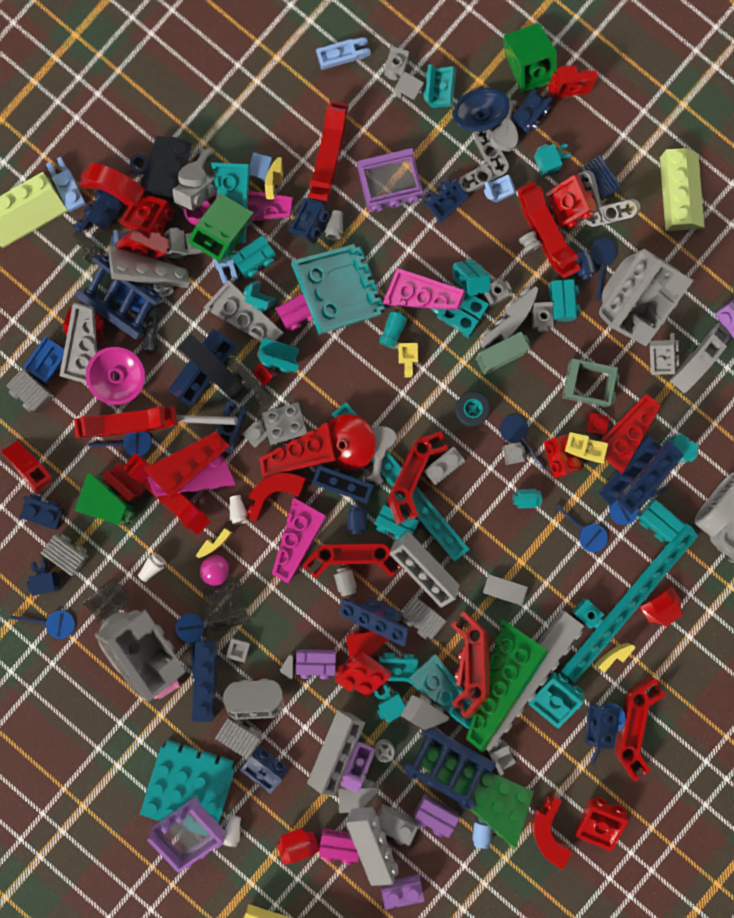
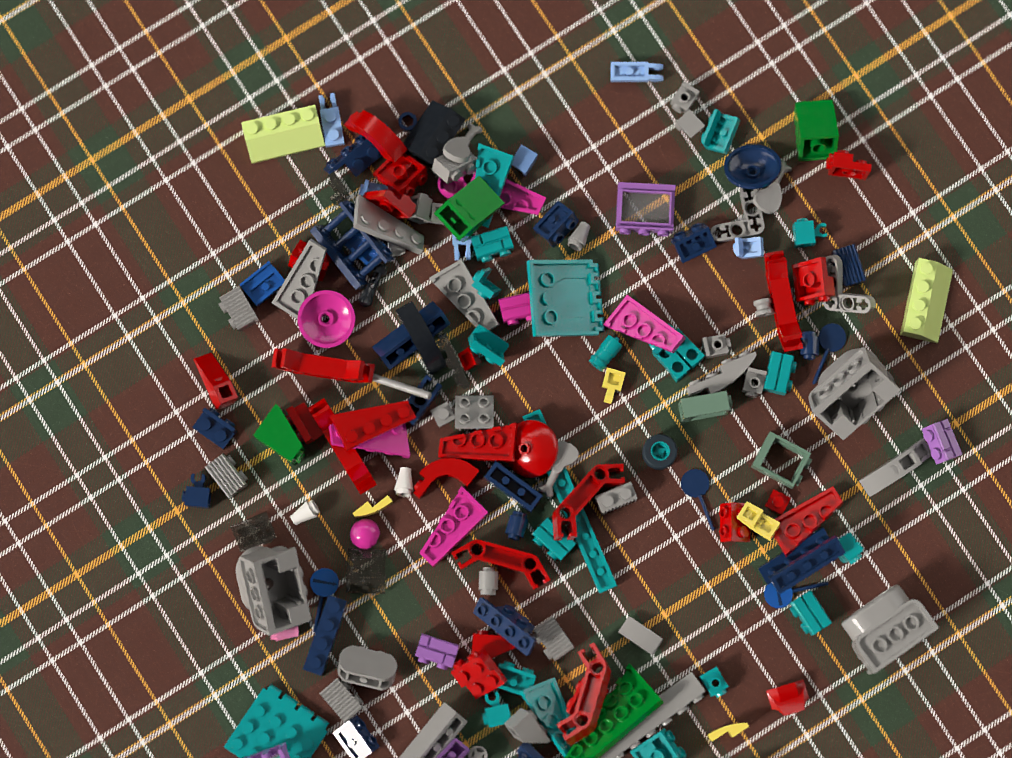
camera: 10 degrees right, 5 degrees down
blue piece [10,610,75,639] -> none
blue piece [88,431,152,456] -> none
light grey plate [226,638,251,663] -> none
light yellow slope [265,157,283,199] -> none
light grey slope [280,653,294,679] -> none
red piece [308,101,349,201] -> none
light grey brick [389,531,460,607] -> none
teal brick [453,259,492,296] -> none
light grey brick [502,442,526,465] -> none
dark blue bracket [511,90,552,135] -> none
teal brick [513,489,542,509] -> none
blue piece [555,504,608,553] -> none
teal plate [561,523,698,683] -> none
light grey bracket [650,333,679,375] -> none

